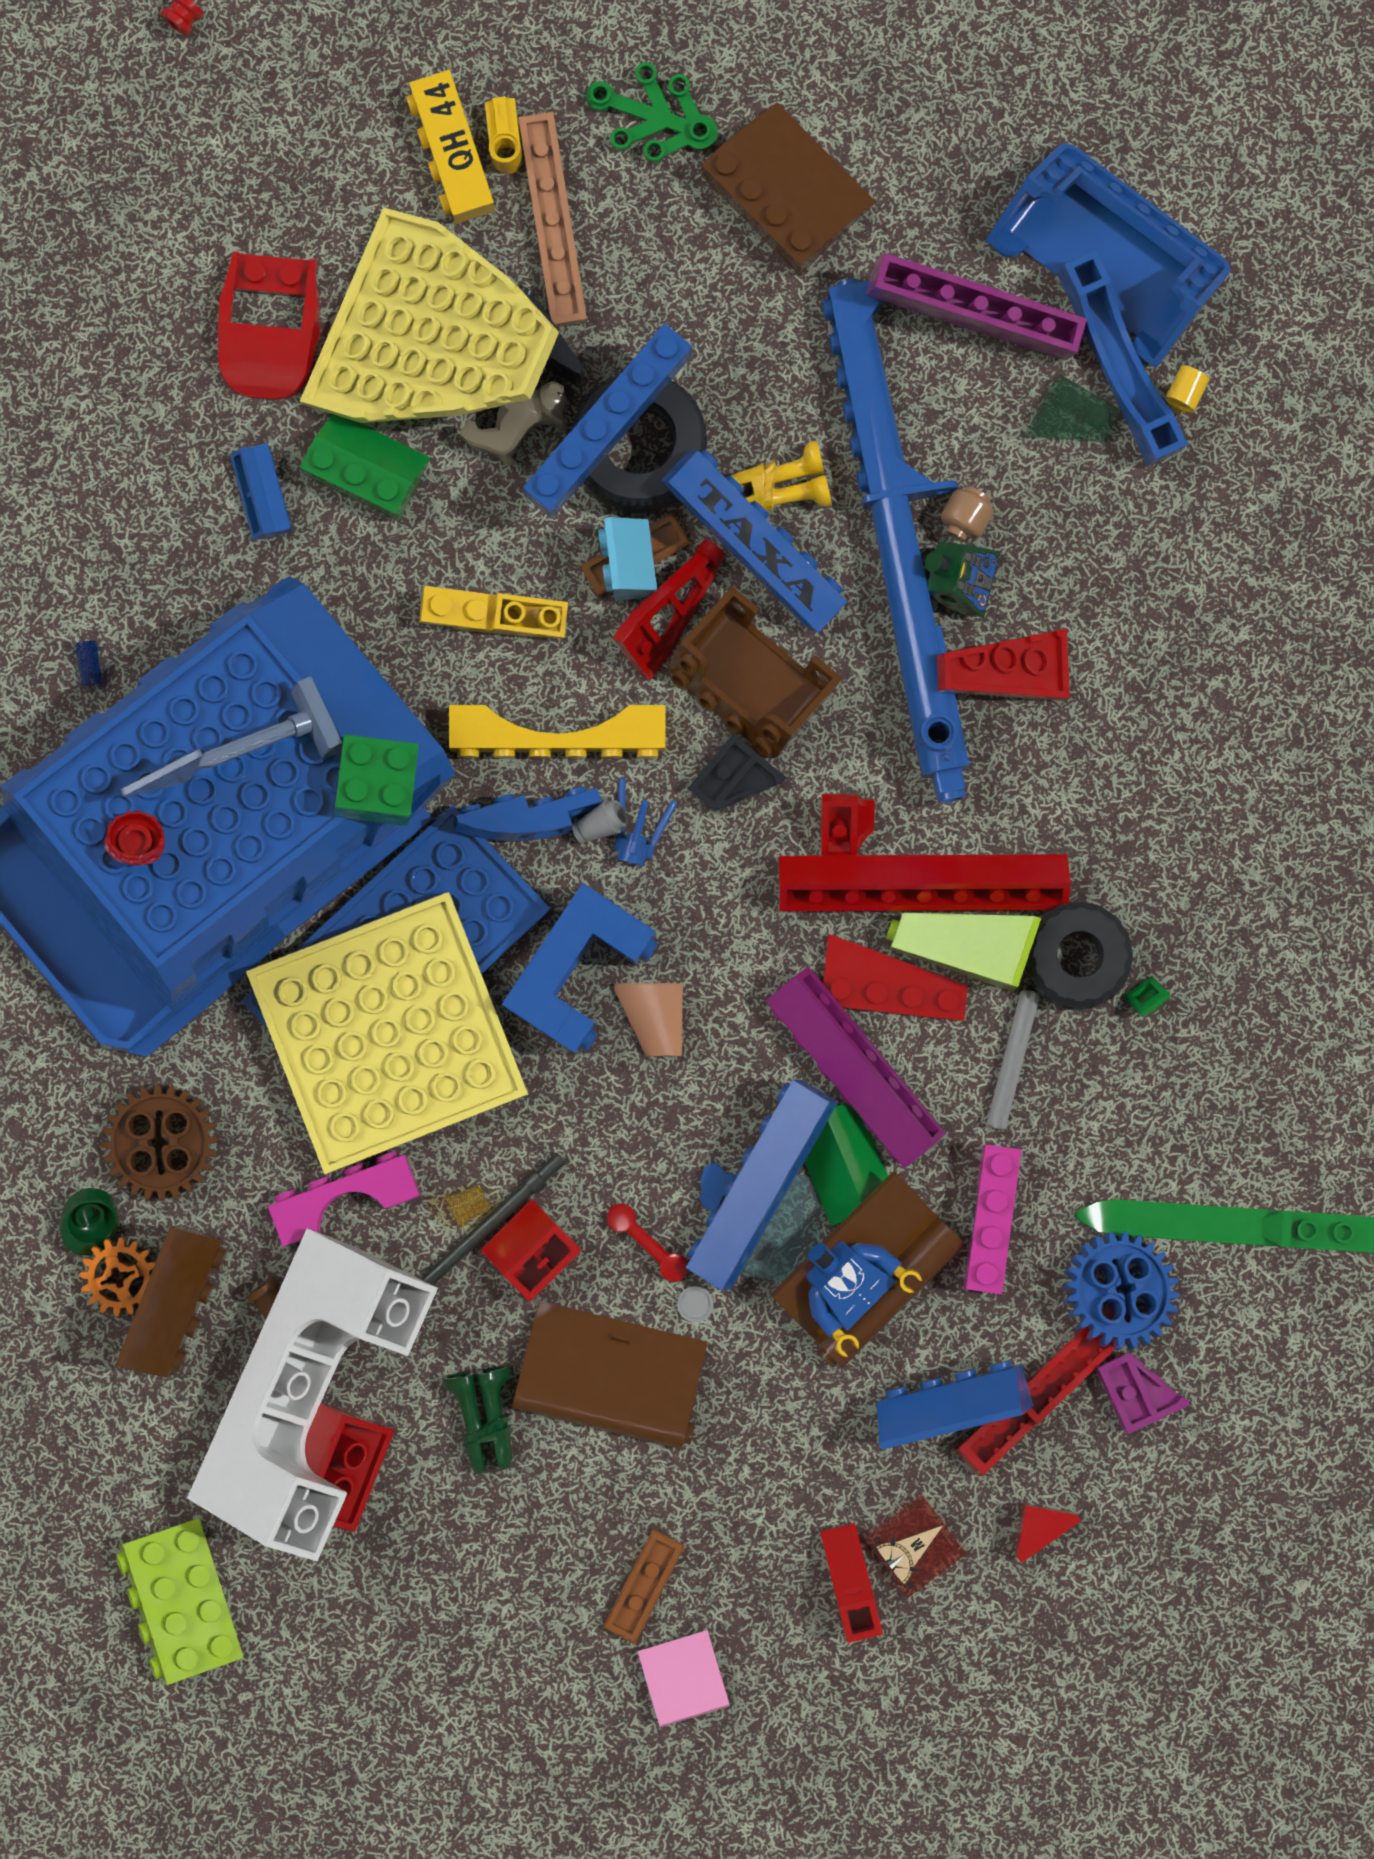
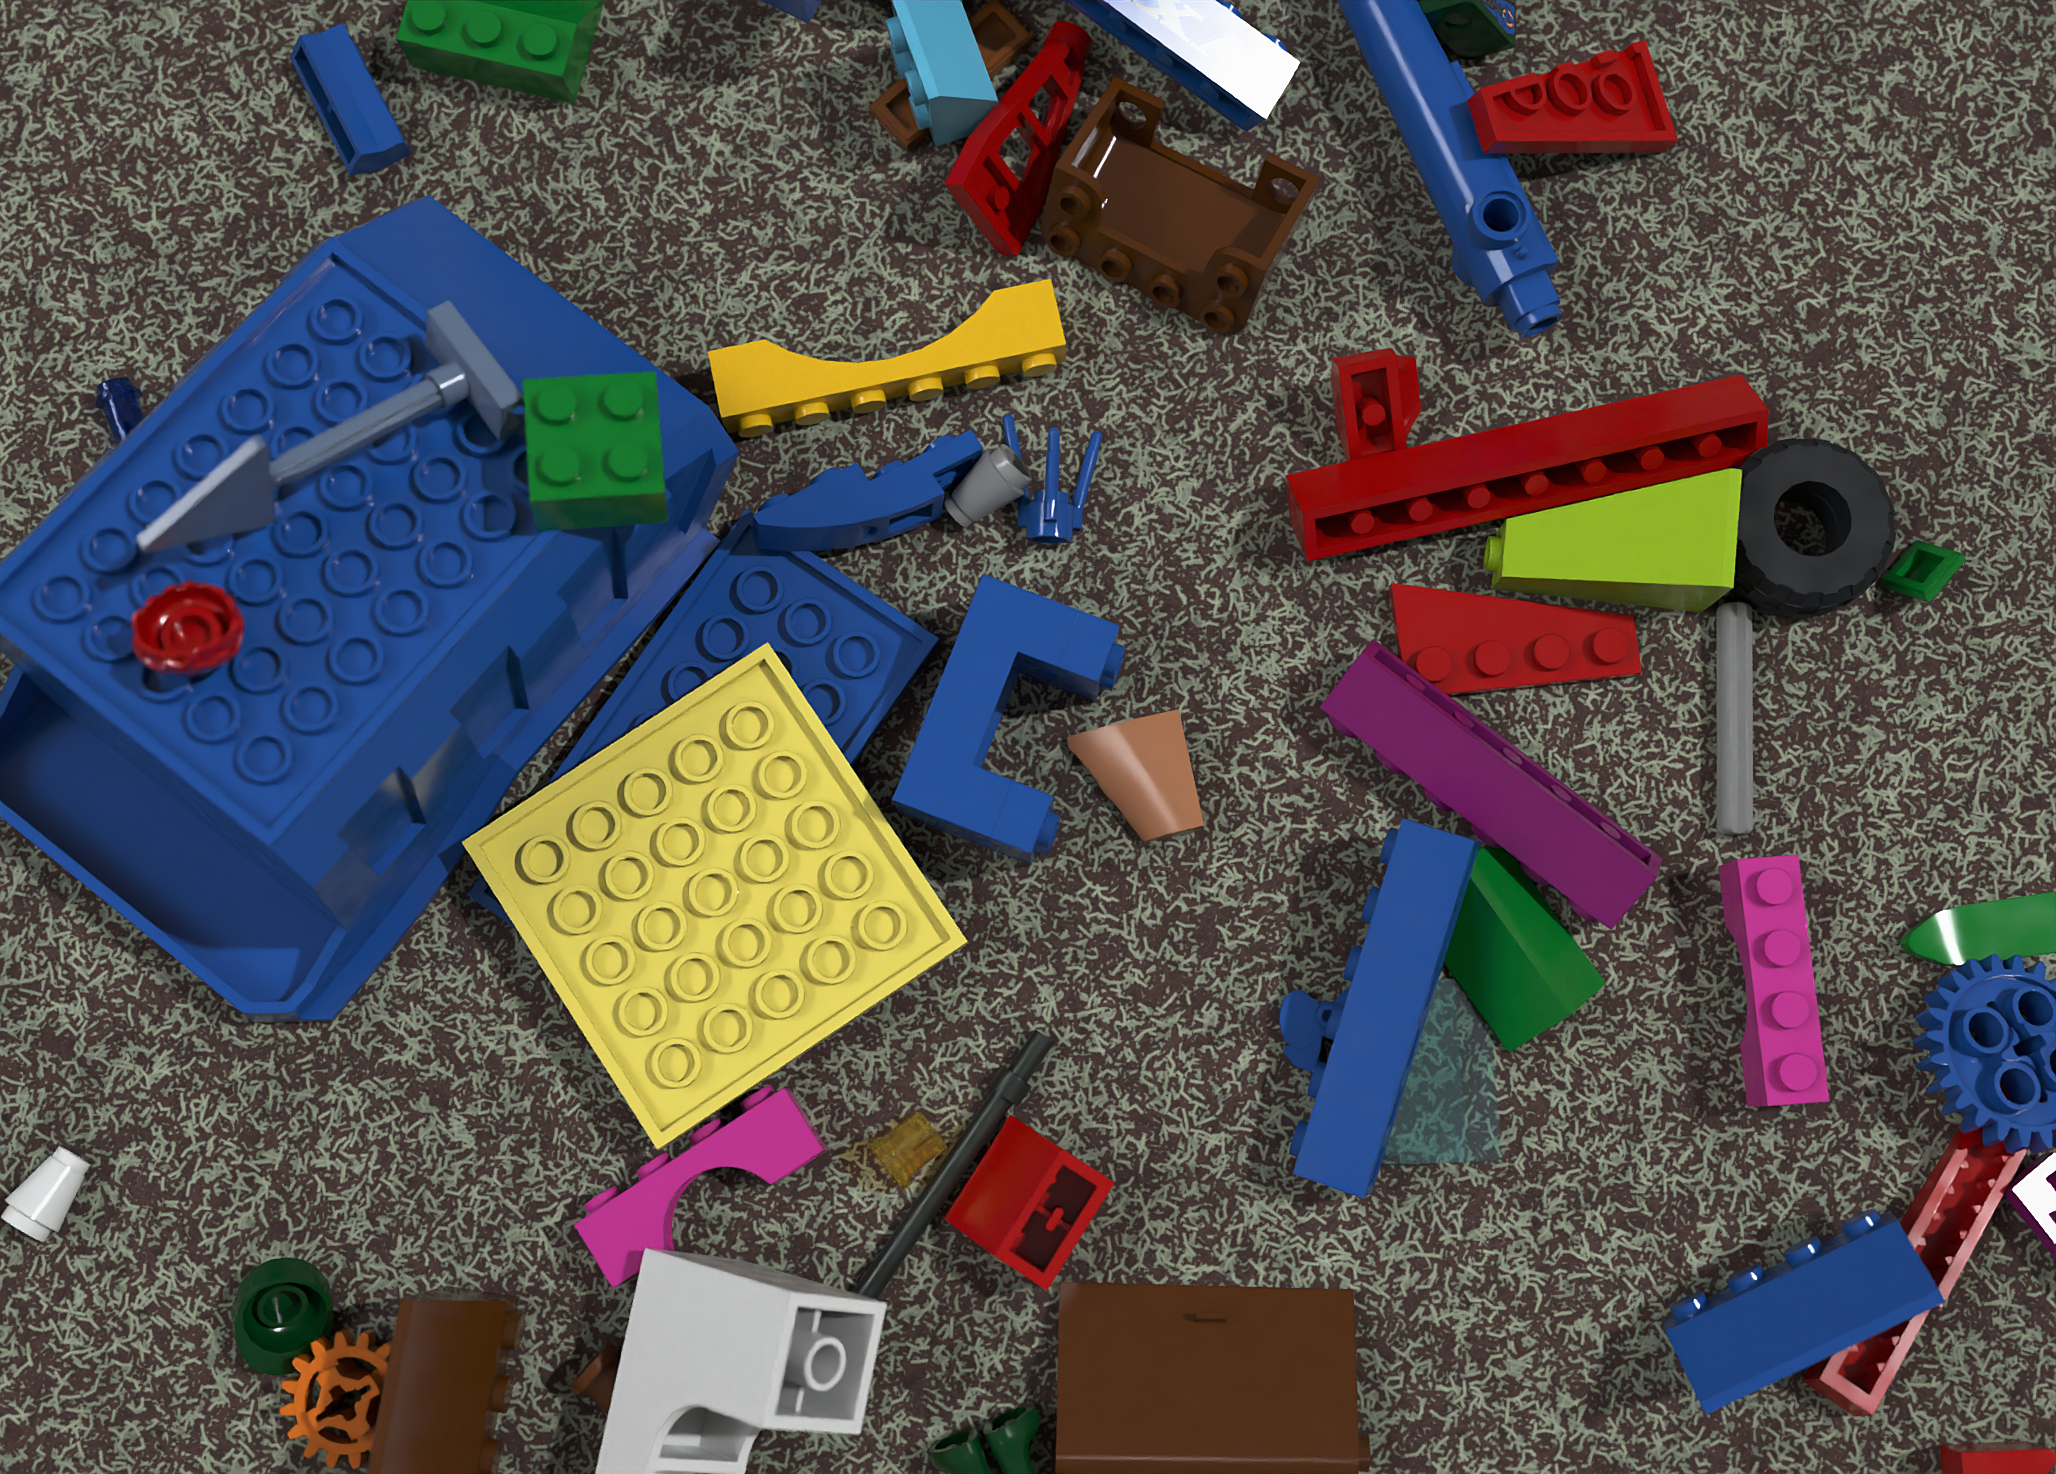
camera: 10 degrees left, 5 degrees down
reddish brown gear [101,1084,220,1201] -> none
yellow slope [419,586,568,638] -> none
red bar [607,1203,688,1282] -> none
light grey piece [677,1286,714,1322] -> none
black wing [687,734,786,812] -> none
reddish brown door [770,1171,966,1368] -> none
blue torso [806,1241,922,1357] -> none

